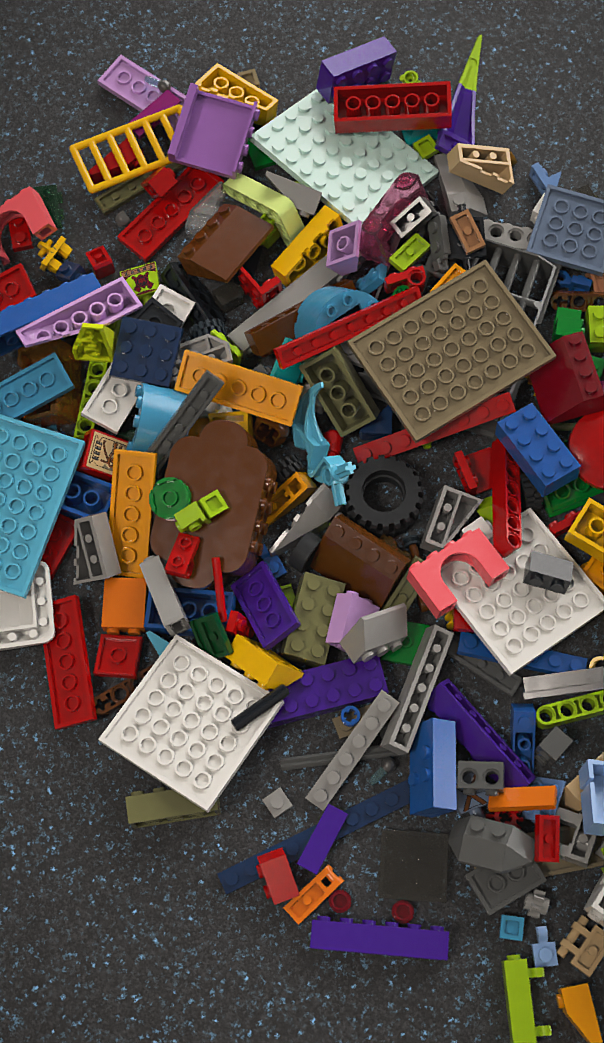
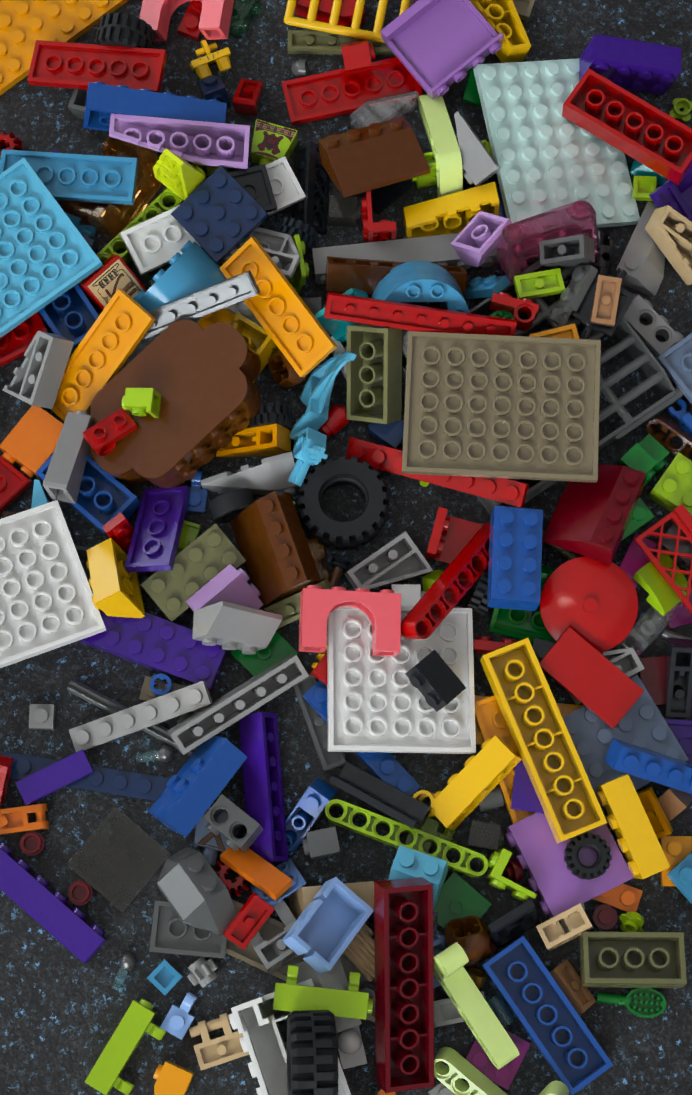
camera: 30 degrees right, 5 degrees up
green tile [149,477,192,520] -> none
dark green plate [189,612,234,658] -> none
lime plate [198,490,229,520] -> none
red bar [211,557,227,622] -> none
black axle [231,684,289,731] -> none
none -> piece [112,952,137,991]

